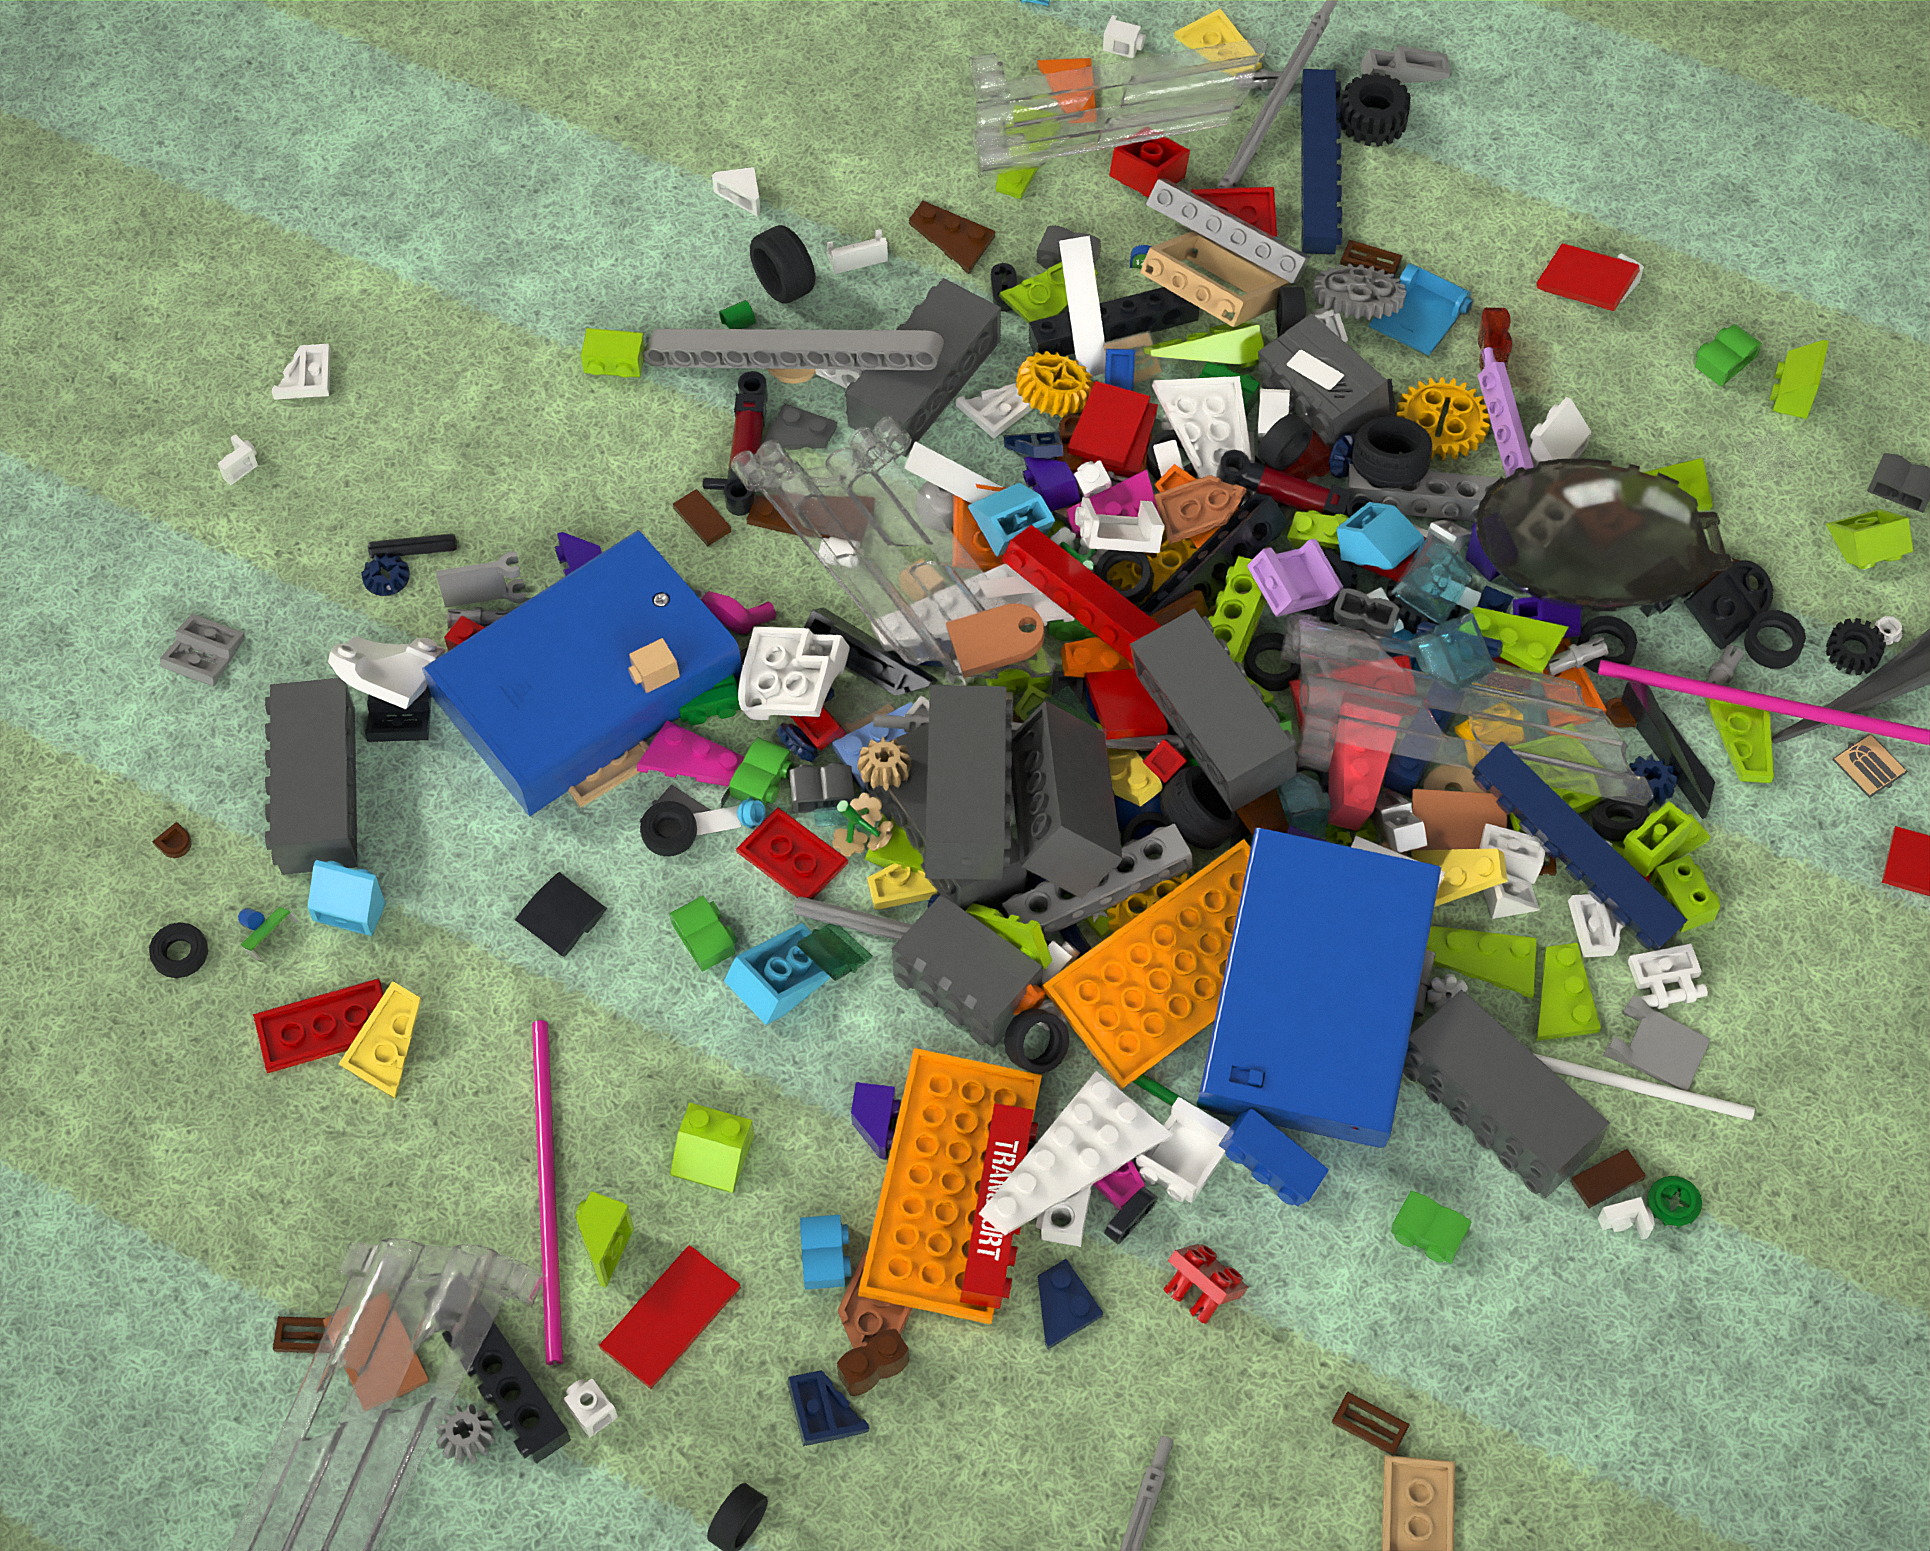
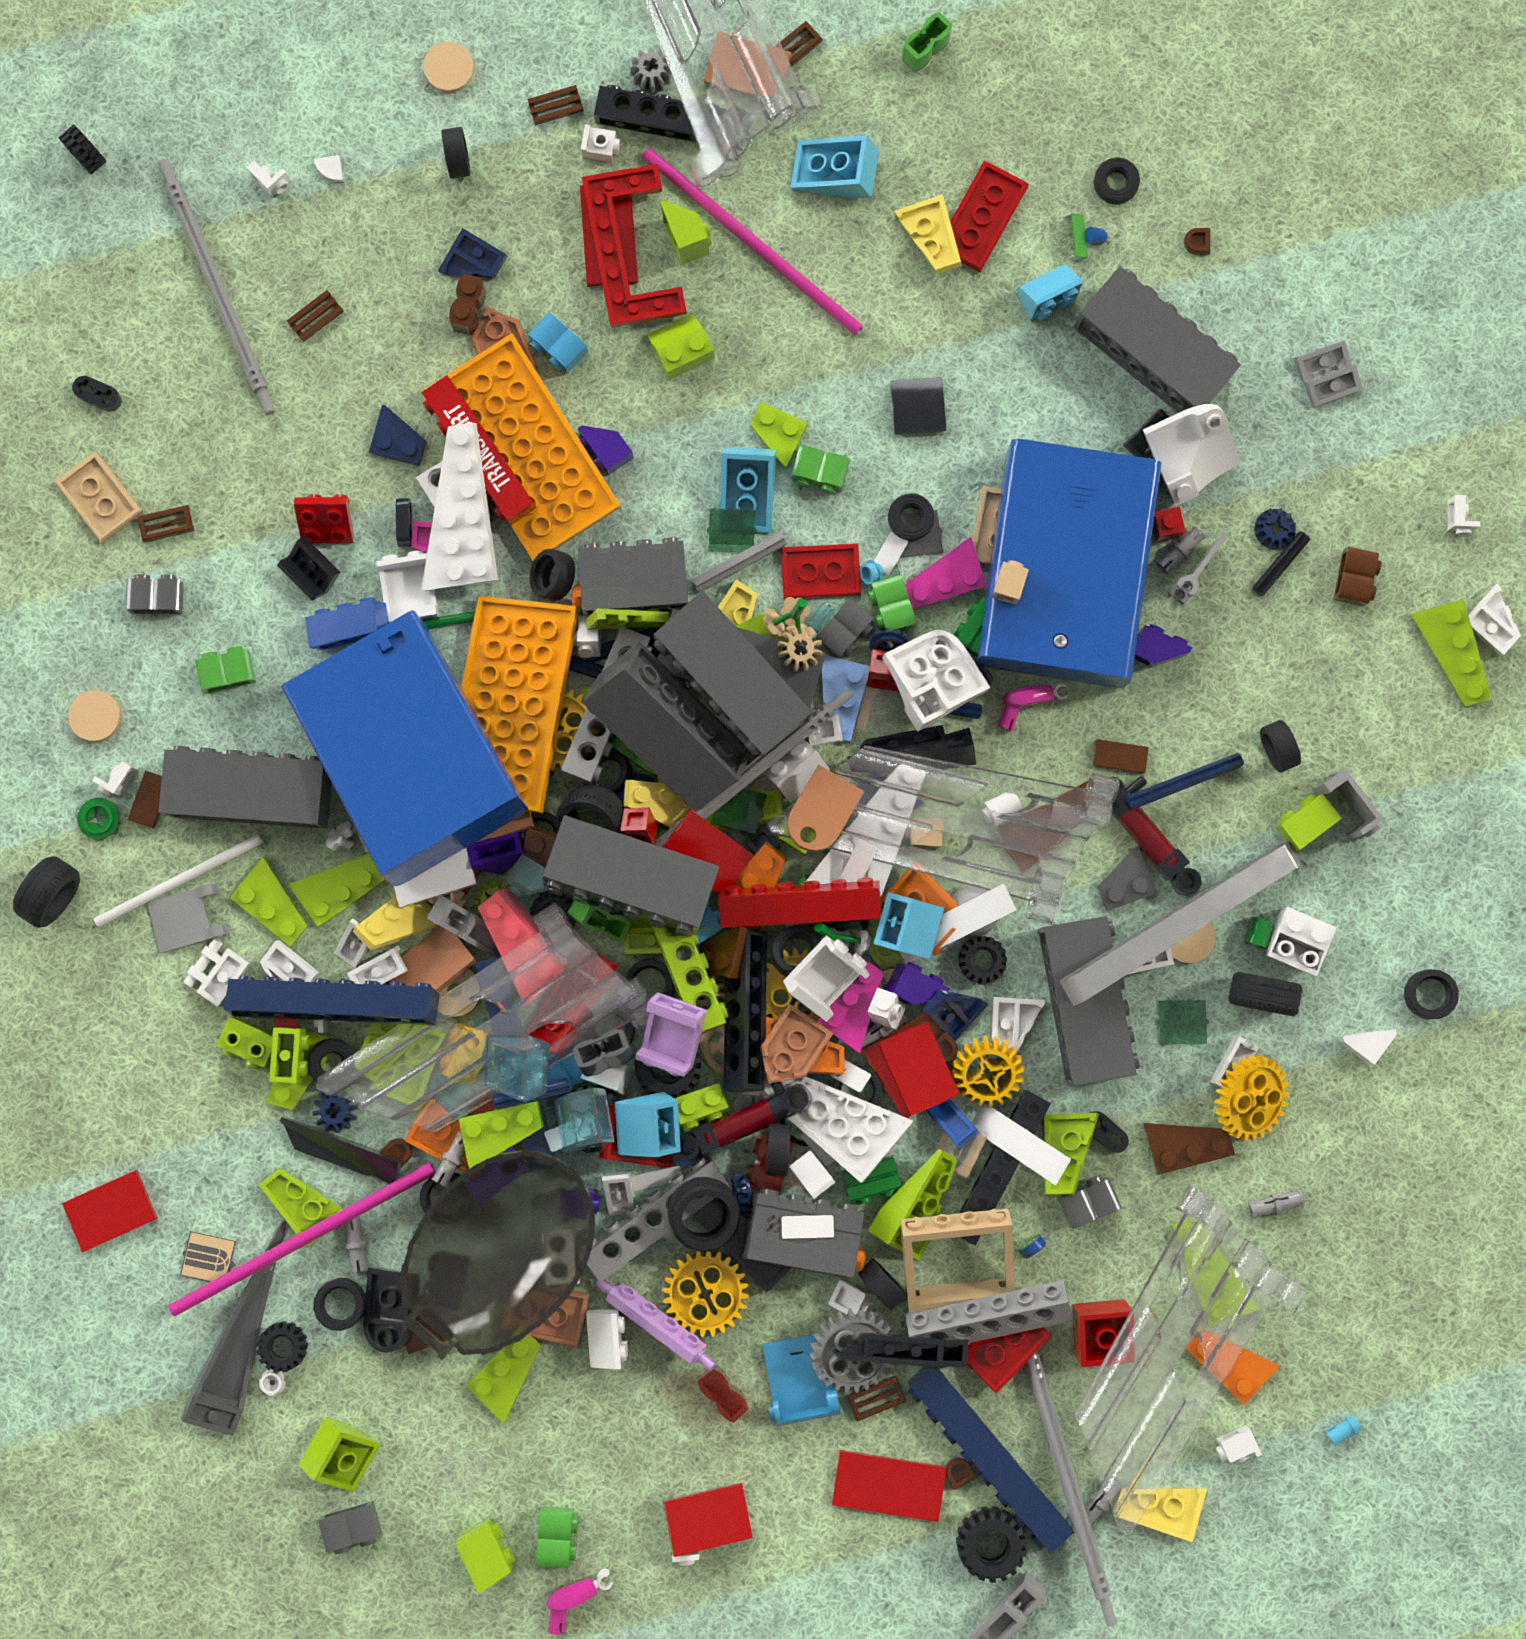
camera: 135 degrees right, 25 degrees up
none -> black tyre [13,856,80,928]
none -> tan tile [68,690,122,742]
none -> dark grey brick [126,574,183,614]
none -> black bracket [277,536,341,600]
none -> reddish brown tile [286,290,344,342]
none -> reddish brown tile [527,85,584,126]
none -> dark pink arm [547,1569,613,1635]
none -> red plate [582,164,687,328]
none -> lime wing [750,401,808,469]
none -> medium azure slope [790,135,879,199]
none -> red tile [832,1450,946,1522]
none -> black wedge [836,1332,969,1368]
none -> bright green brick [902,12,953,72]
none -> reddish brown tile [946,1457,977,1490]
none -> black tyre [958,936,1007,984]
none -> dark blue axle [1126,753,1244,810]
none -> clear green piece [1157,1000,1209,1044]
none -> yellow gear [1214,1055,1290,1141]
none -> light grey pin [1248,1189,1305,1219]
none -> black tyre [1260,720,1301,773]
none -> white slope [1267,907,1337,977]
none -> light grey panel [1312,768,1384,840]
none -> reddish brown brick [1333,547,1382,606]
none -> black tyre [1404,969,1459,1019]
none -> lime wing [1412,599,1492,707]

